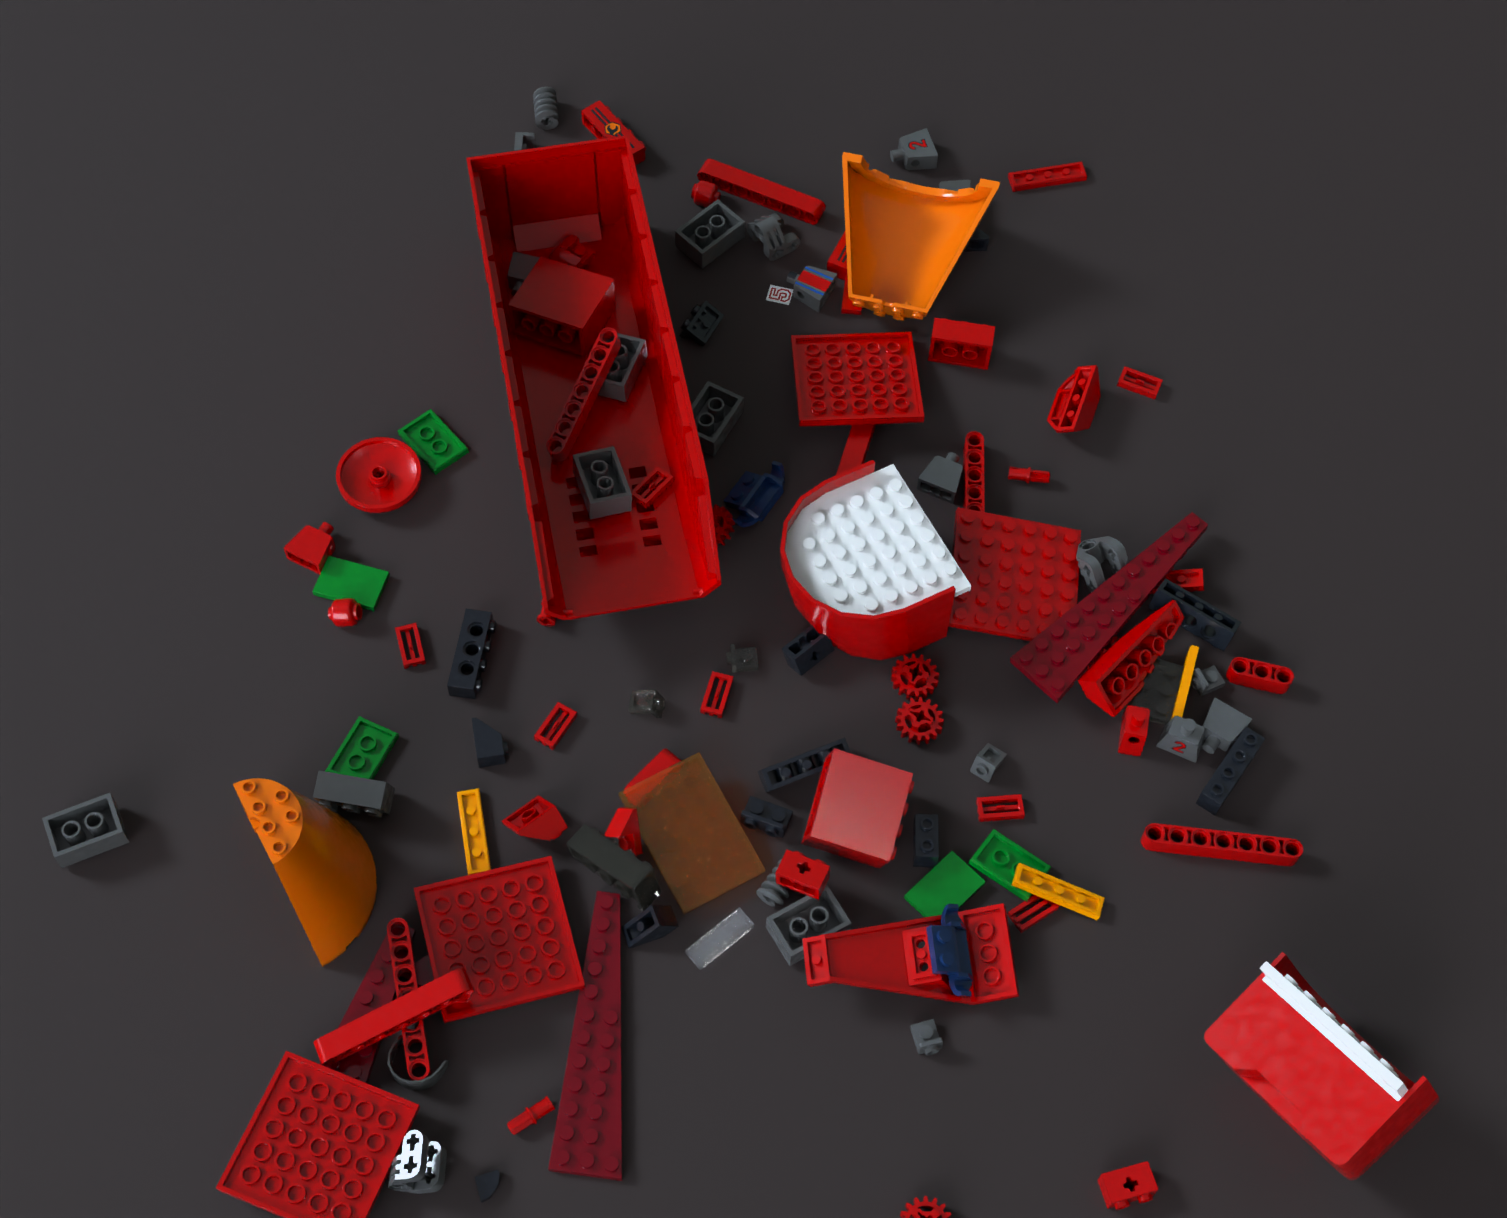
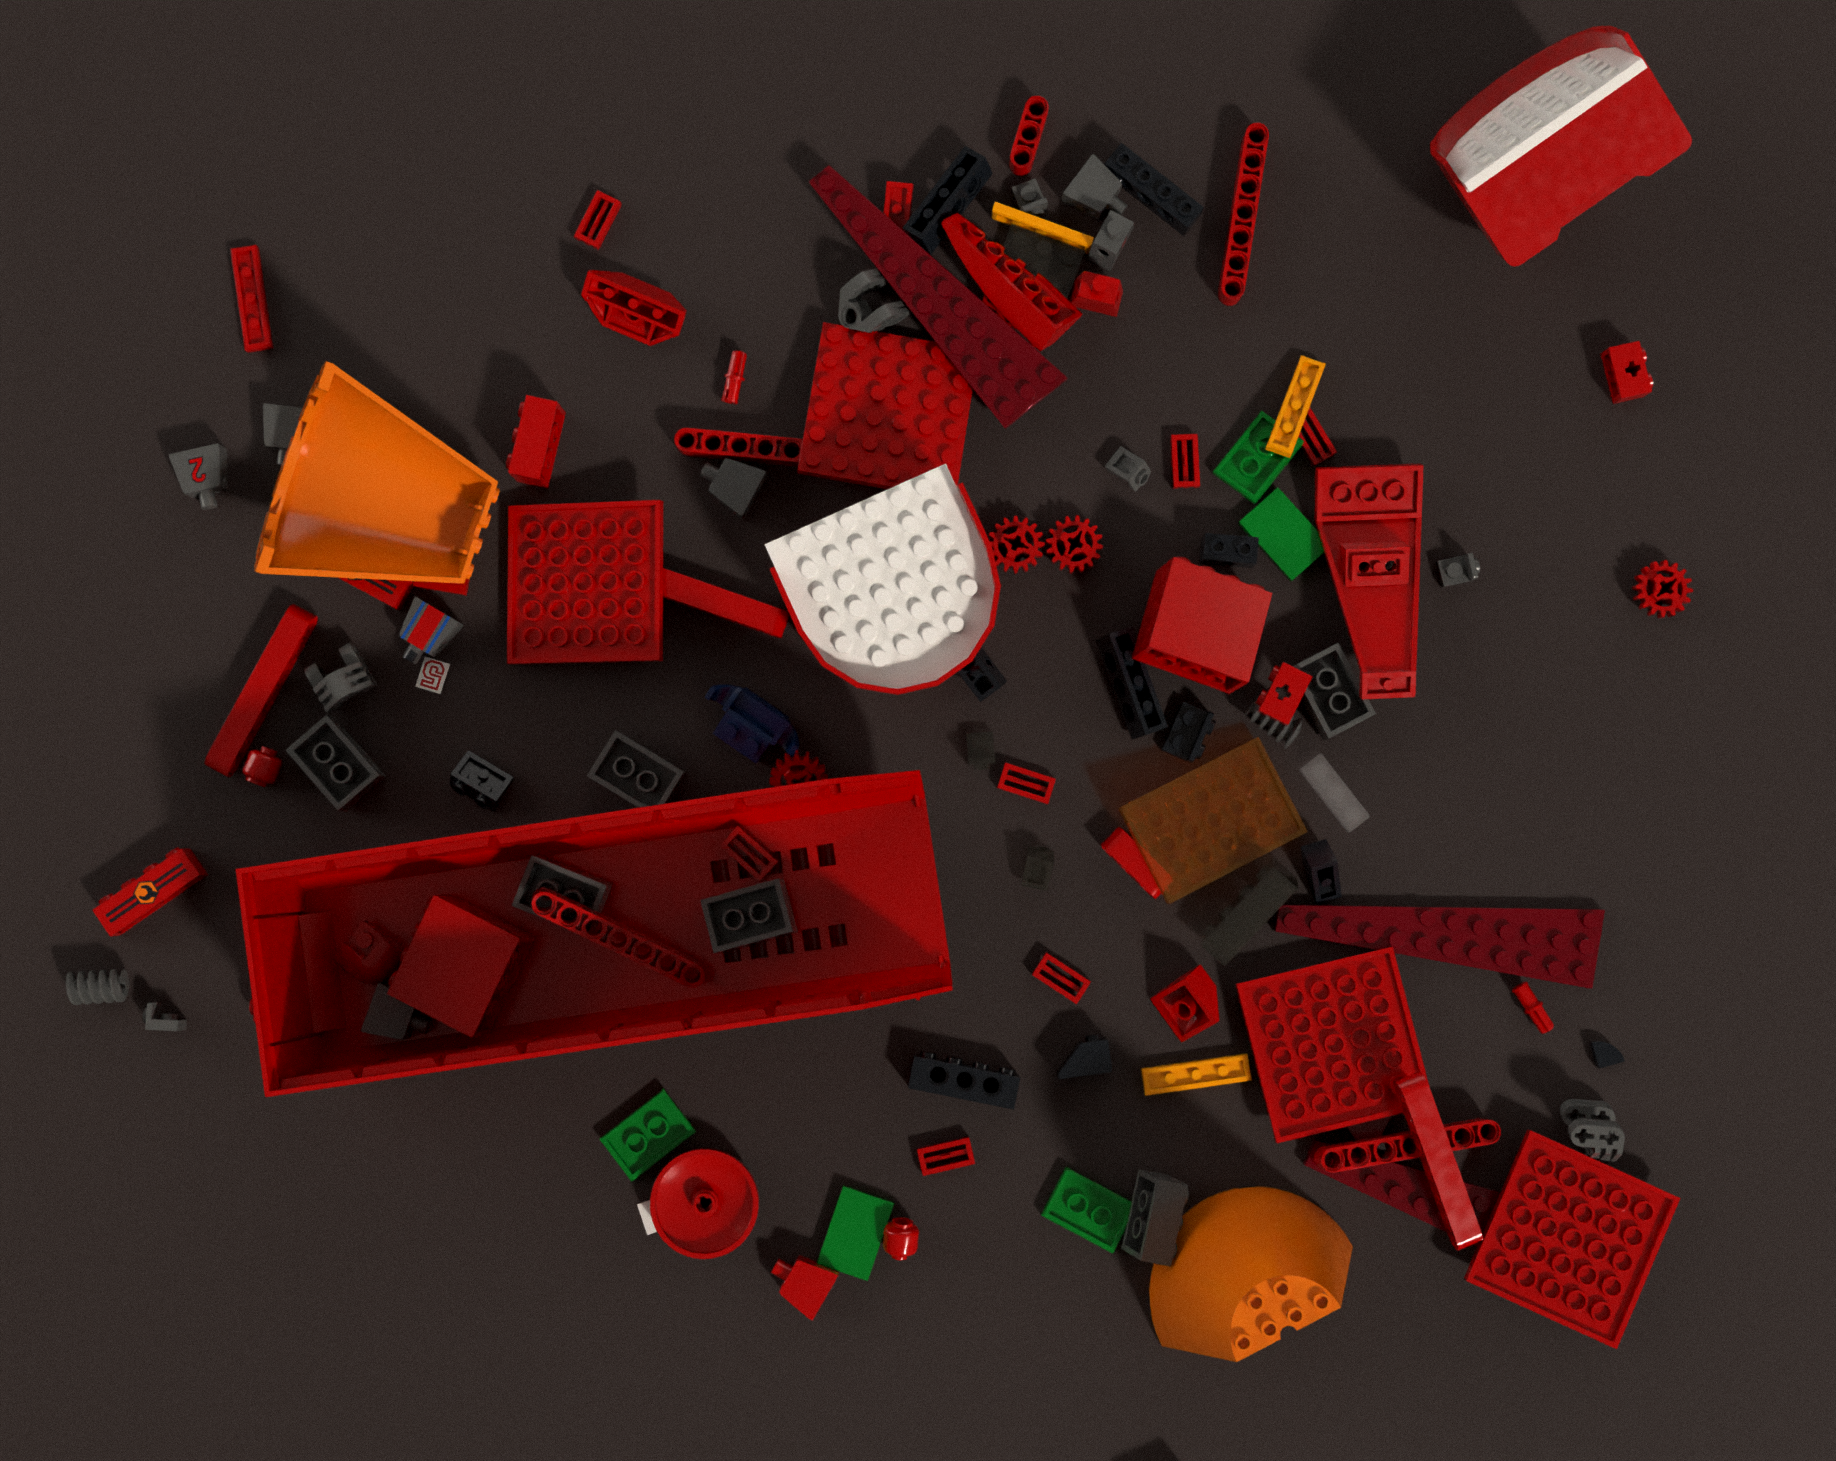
camera: 85 degrees left, 25 degrees up
dark grey piece [387,1035,449,1091] -> none
red slope [605,807,643,856] -> none
dark blue plate [926,903,973,996] -> none

